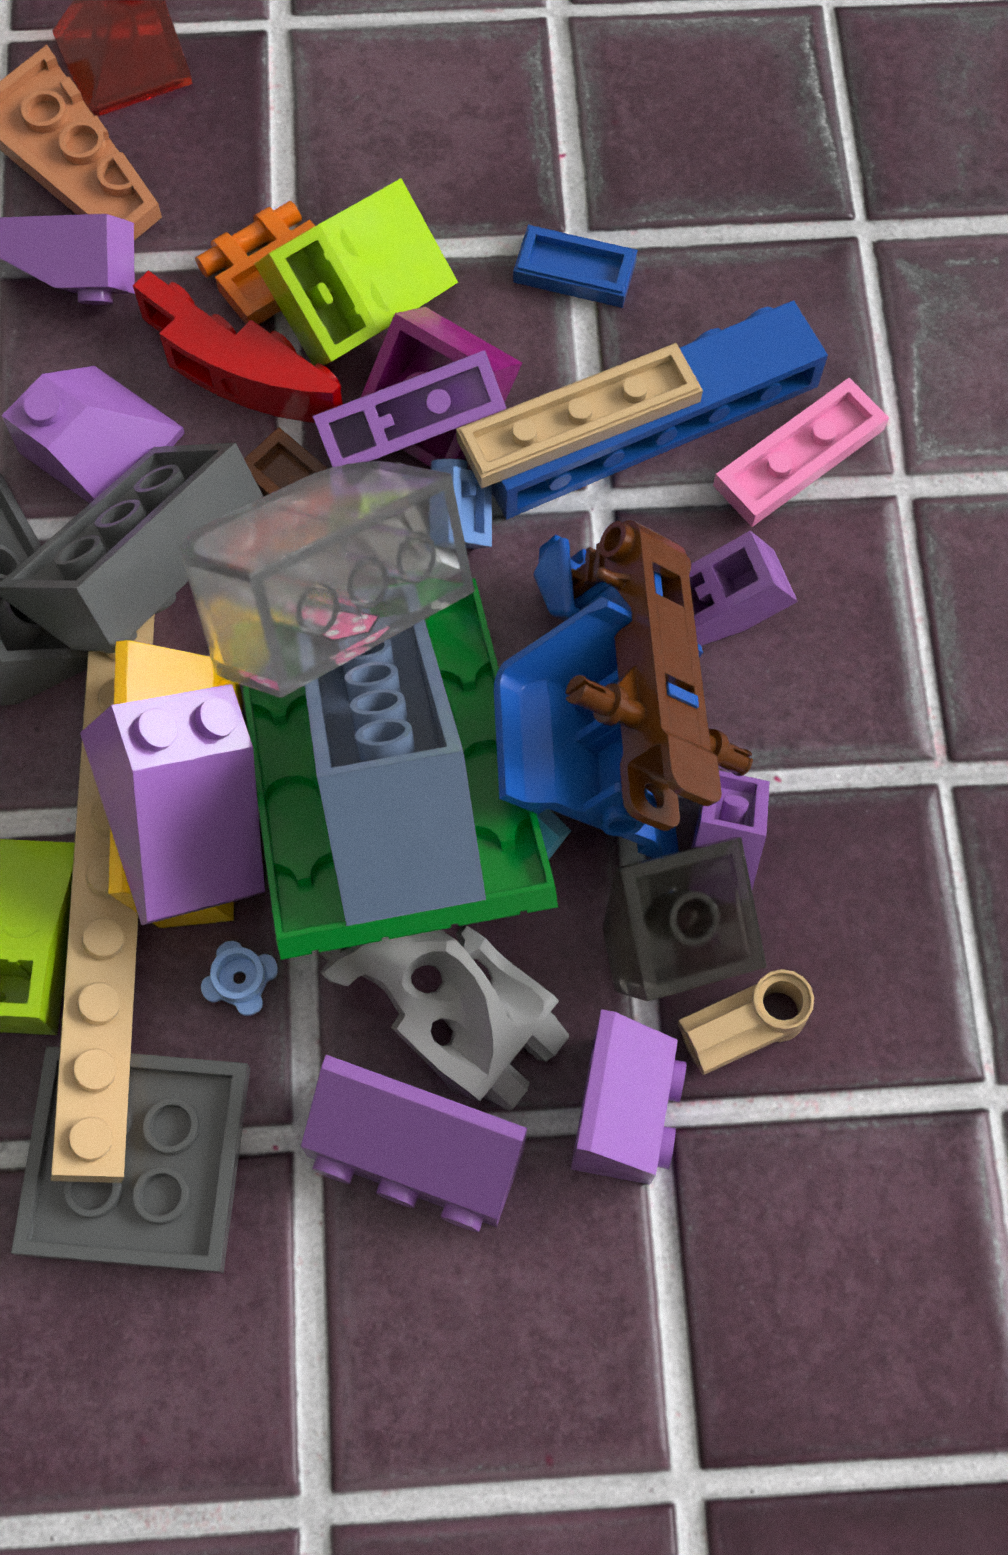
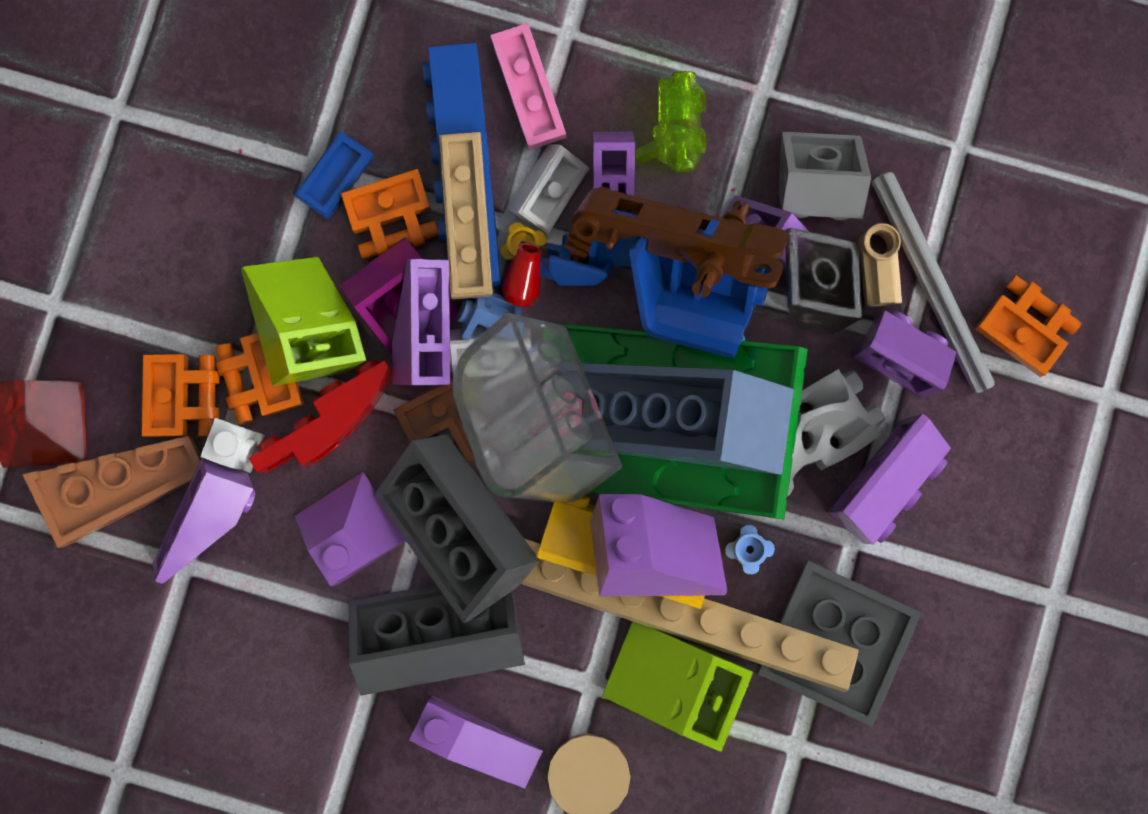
camera: 70 degrees left, 15 degrees up
none -> orange plate [142,354,220,437]
none -> white brick [200,418,265,473]
none -> orange plate [341,169,439,260]
none -> yellow plate [500,222,546,260]
none -> red cone [501,243,542,307]
none -> white slope [508,144,590,234]
none -> clear neon green brick [635,71,706,173]
none -> light grey slope [779,132,871,220]
none -> light grey axle [872,172,995,394]
none -> orange plate [975,275,1082,377]

